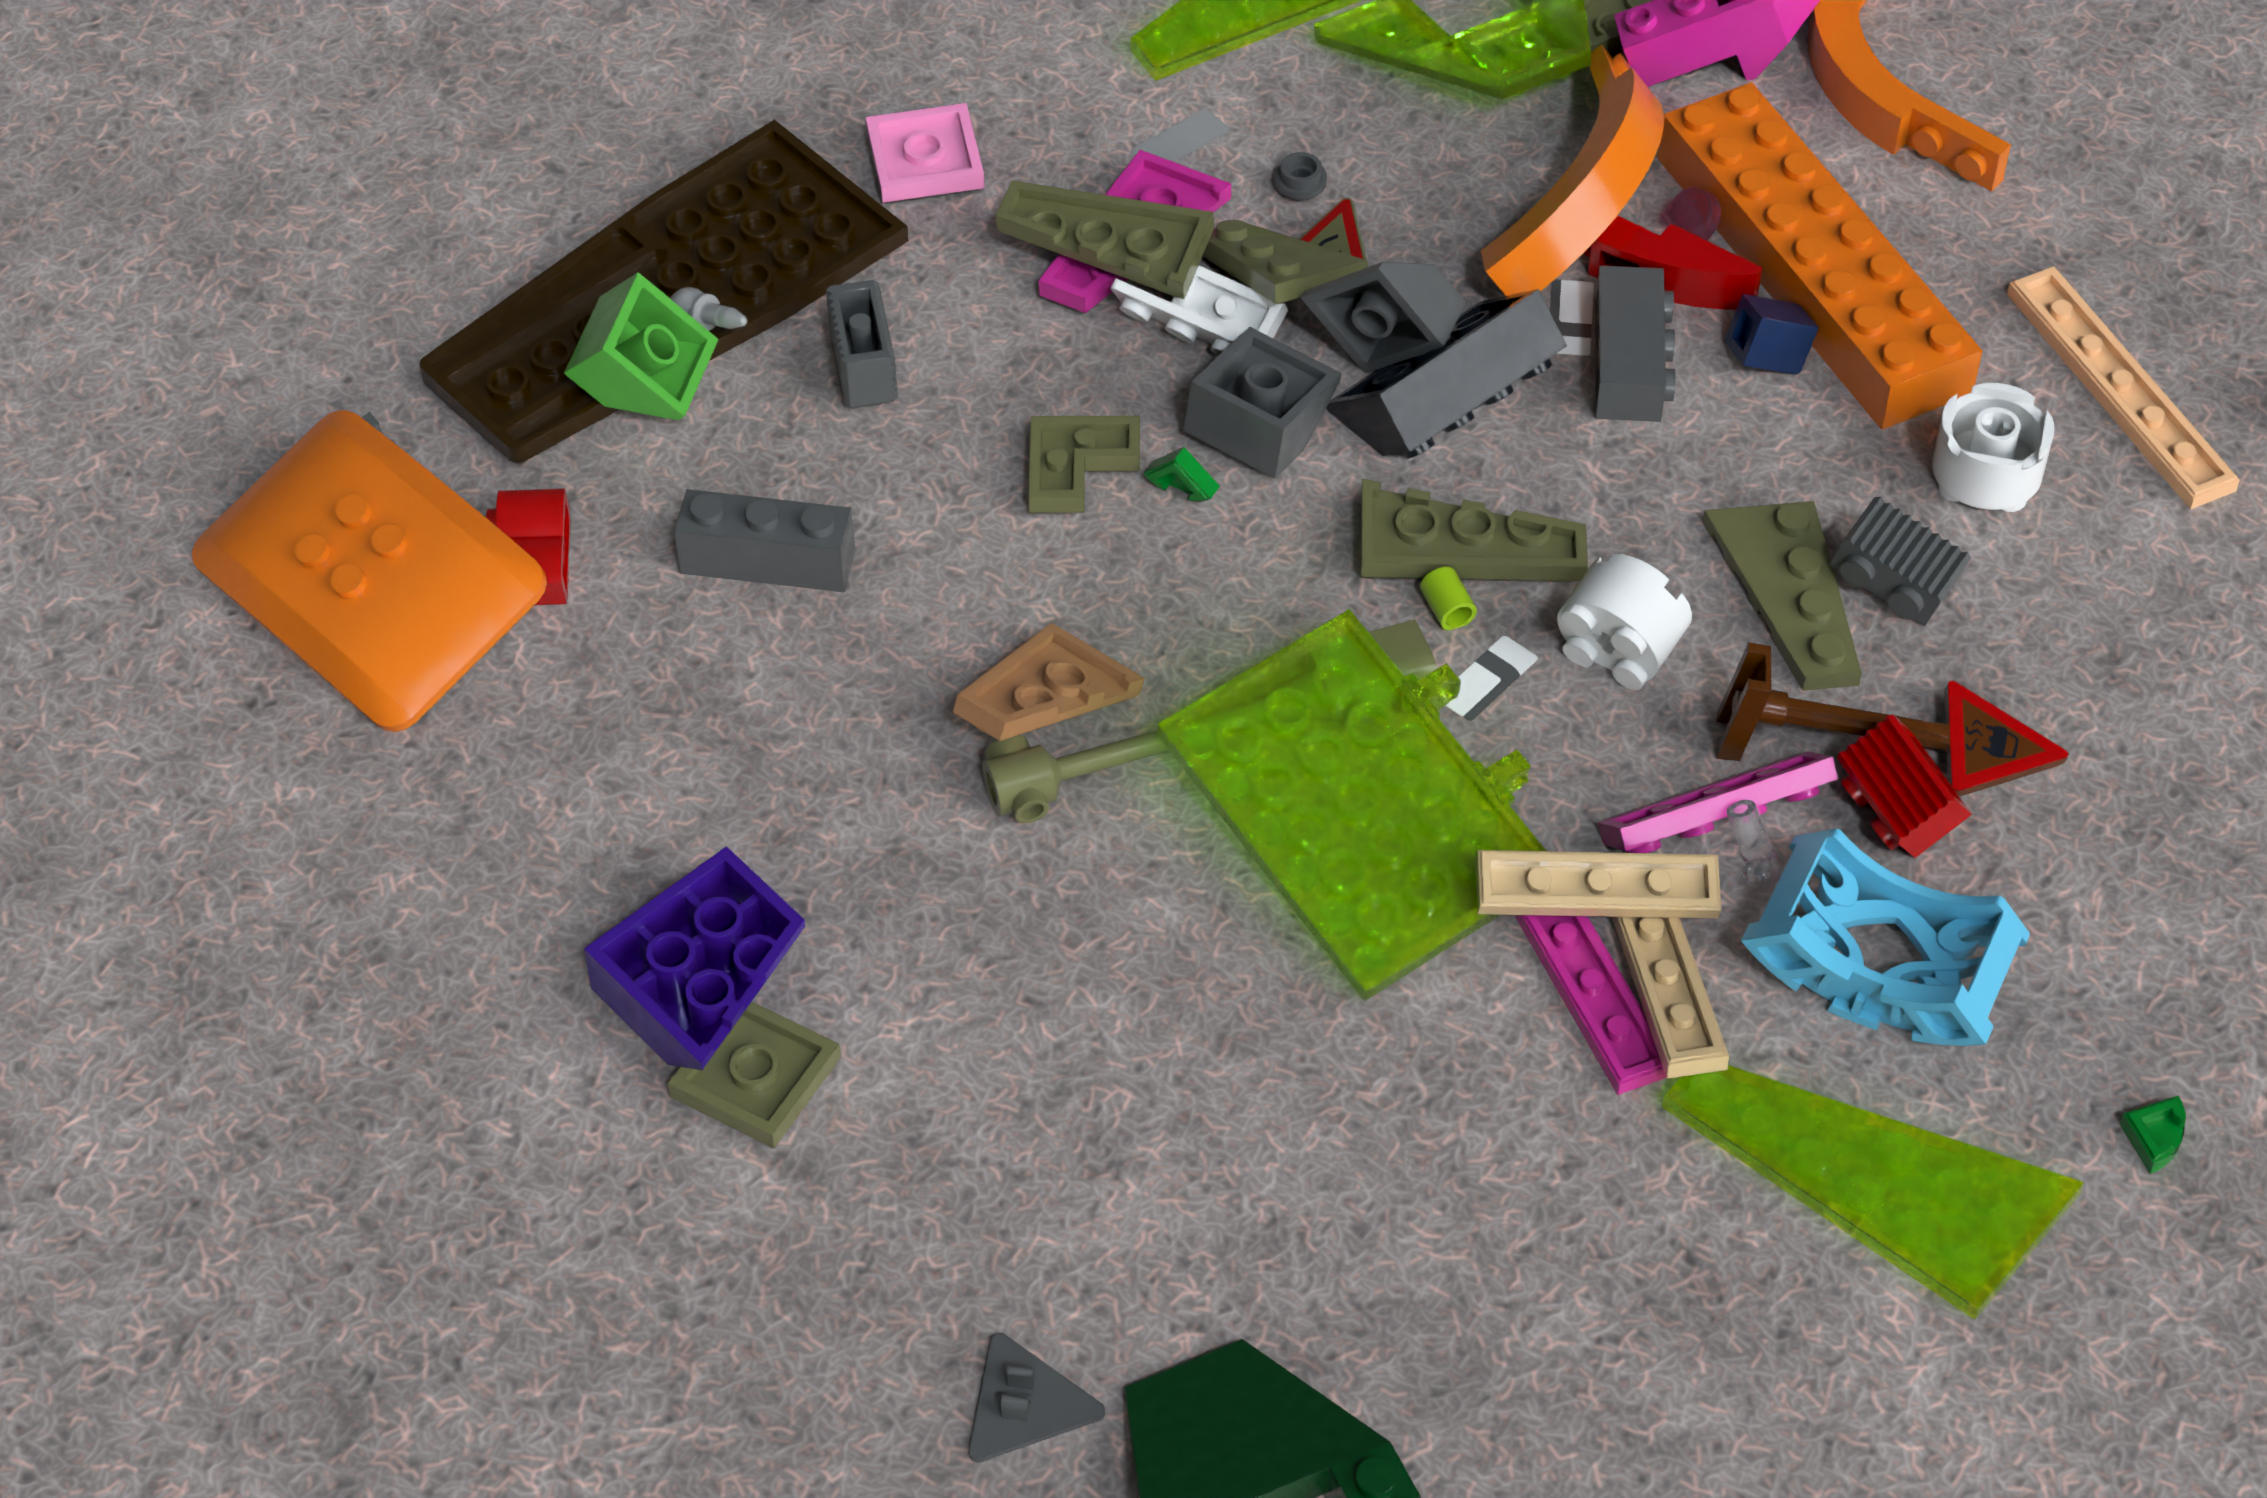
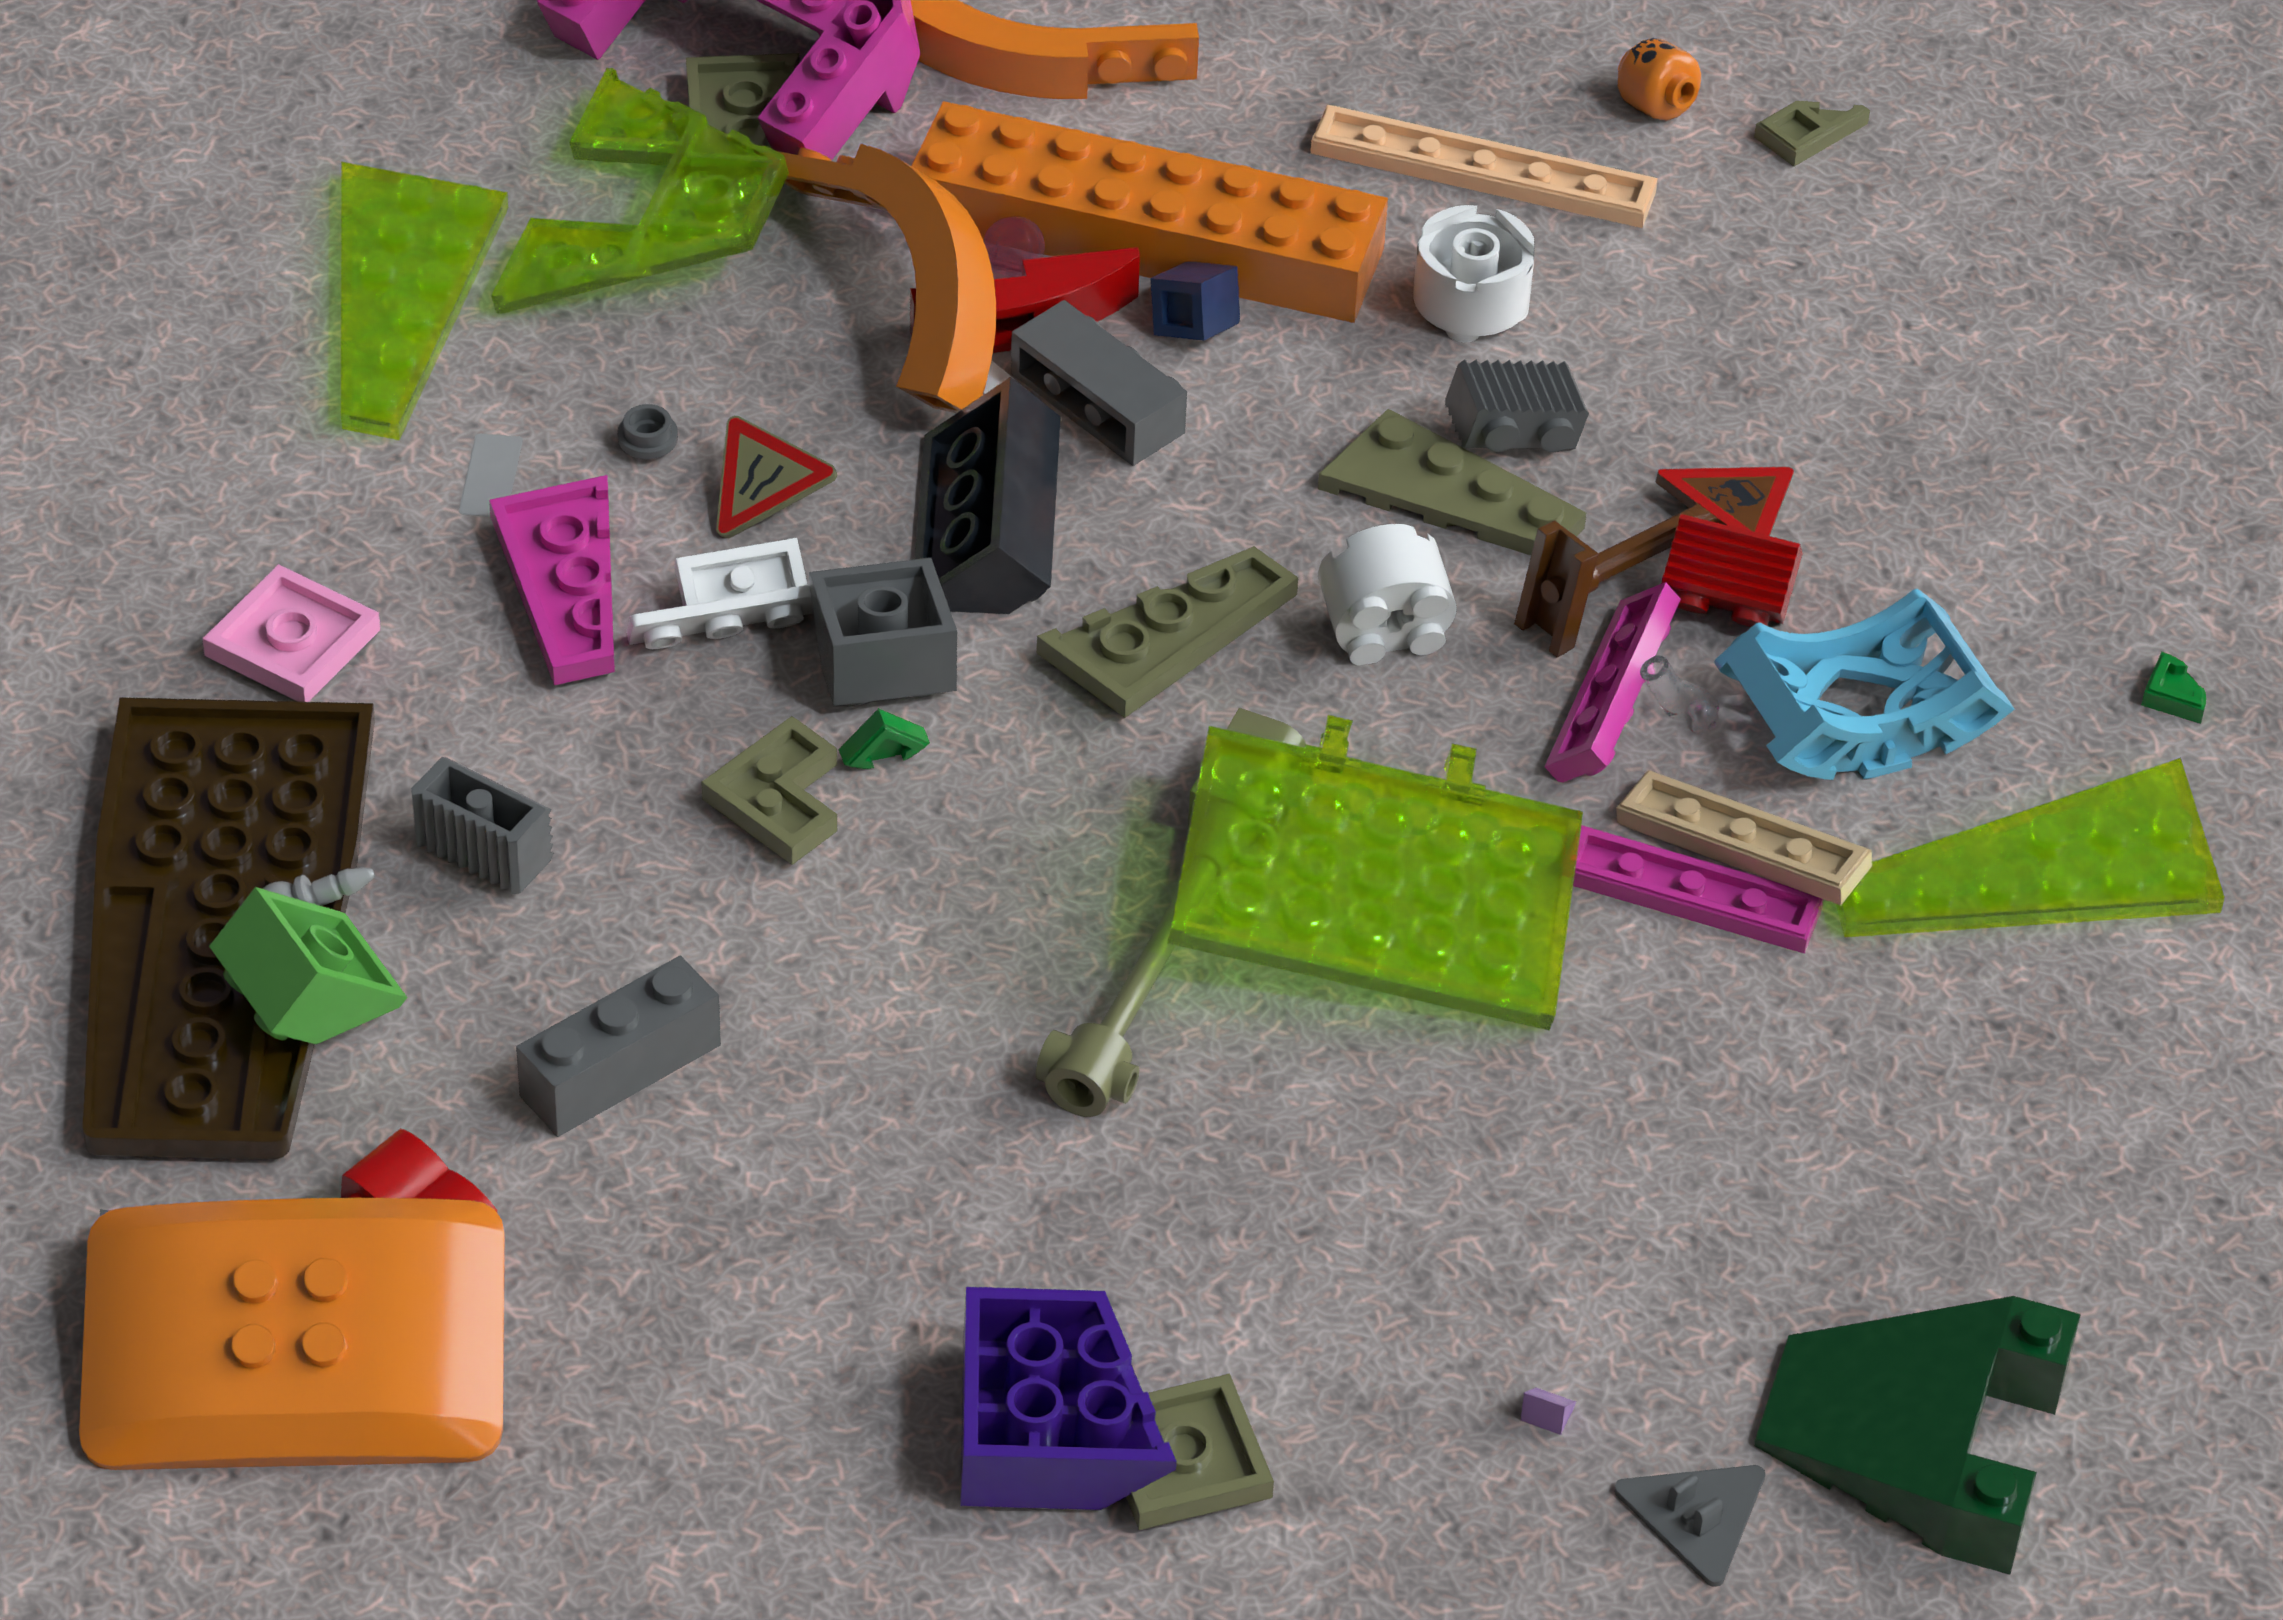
camera: 50 degrees left, 5 degrees down
medium nougat wing [953,622,1145,741] -> none
olive wing [995,180,1214,299] -> none
olive wing [1203,220,1368,304] -> none
dark grey slope [1301,262,1466,373] -> none
lime hinge [1420,567,1477,631] -> none
white sticker [1437,636,1538,721] -> none
tan tile [1475,850,1722,919] -> none
none -> medium lavender piece [1521,1387,1576,1435]

